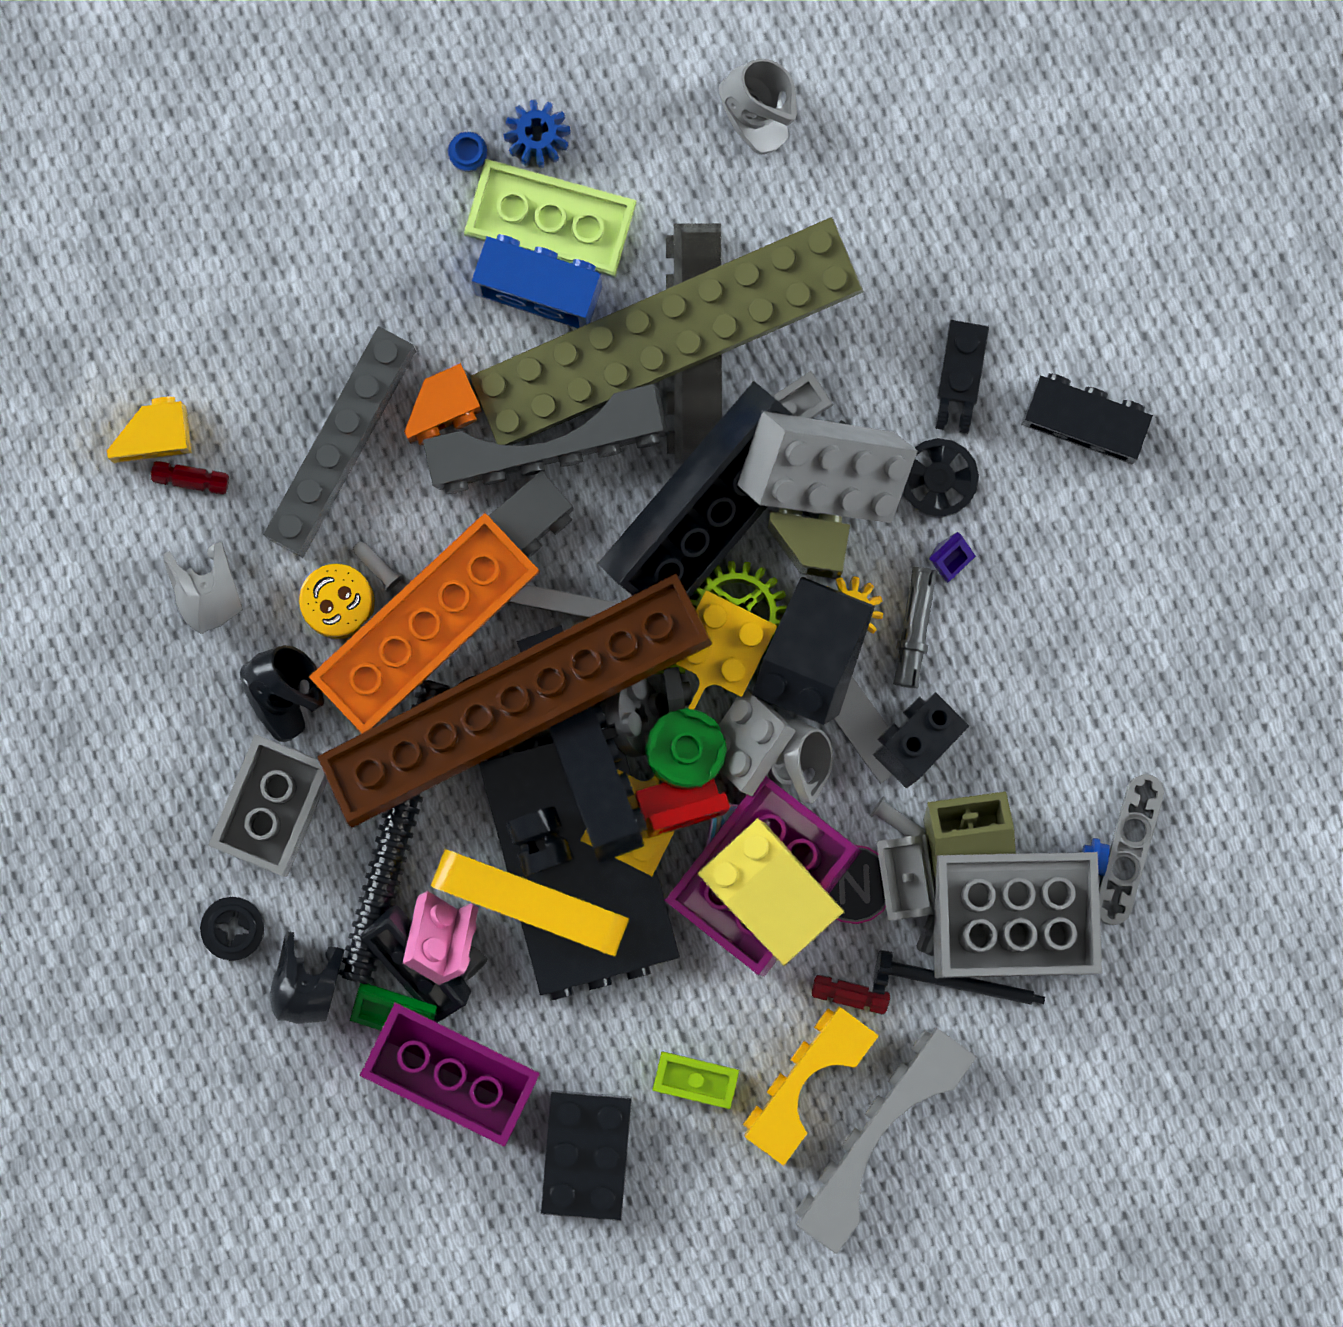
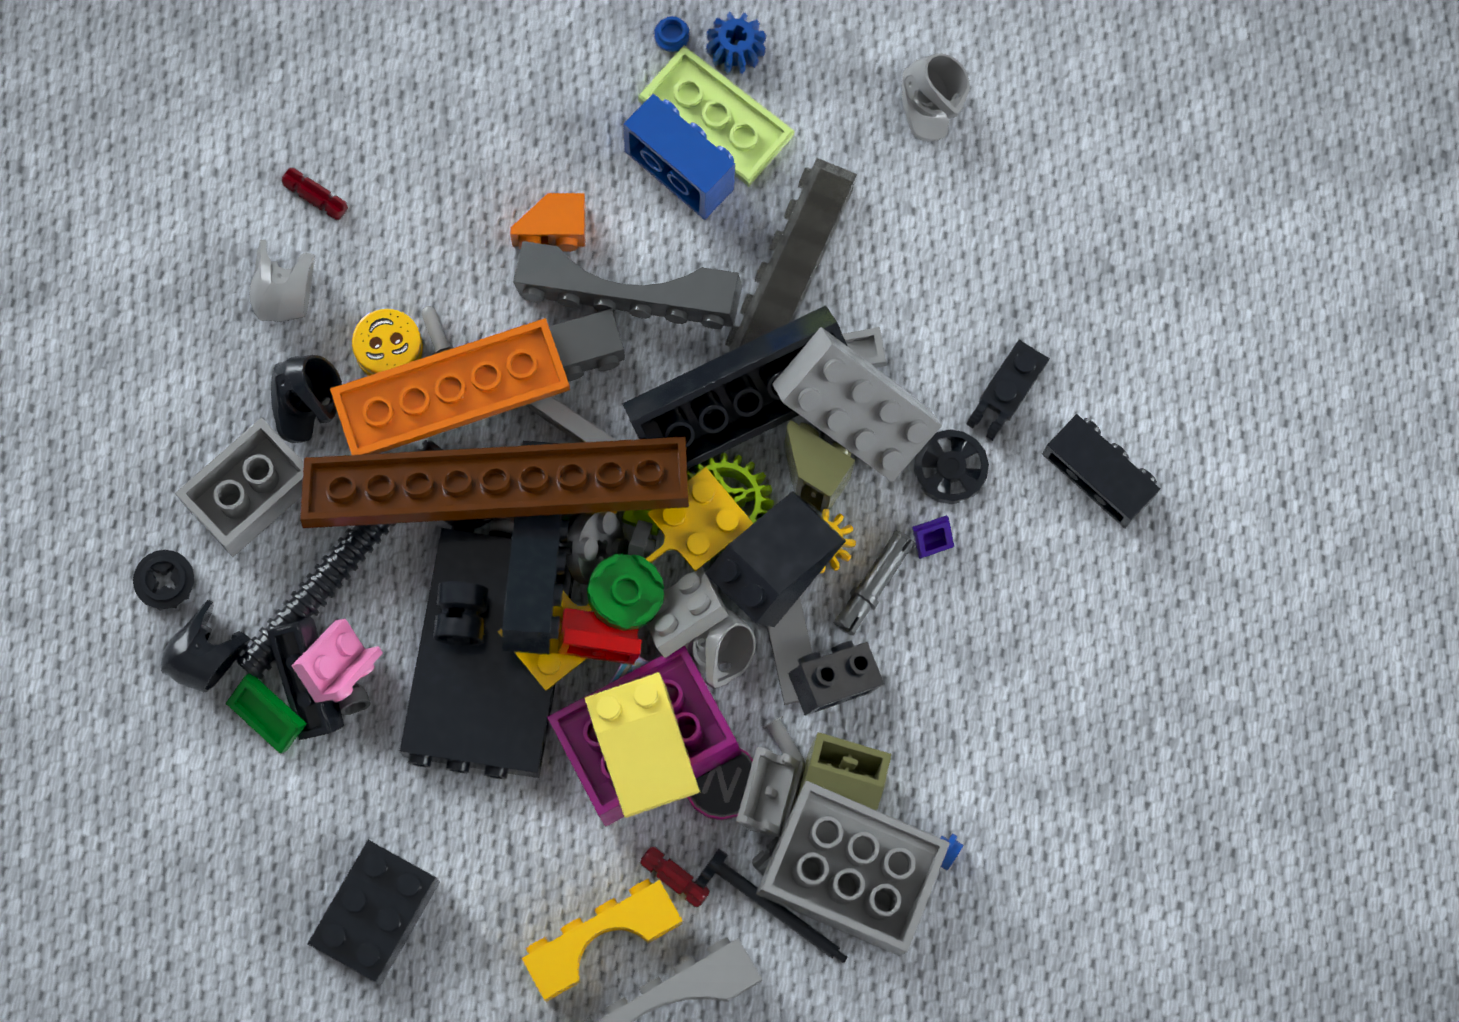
camera: 20 degrees right, 10 degrees down
yellow slope [107,397,192,463] -> none
dark grey brick [263,326,416,558] -> none
magenta slope [359,1002,540,1147] -> none
yellow beam [431,849,629,956] -> none
olive plate [470,217,864,445] -> none
lime plate [652,1051,740,1109] -> none
light grey beam [1099,774,1164,925] -> none

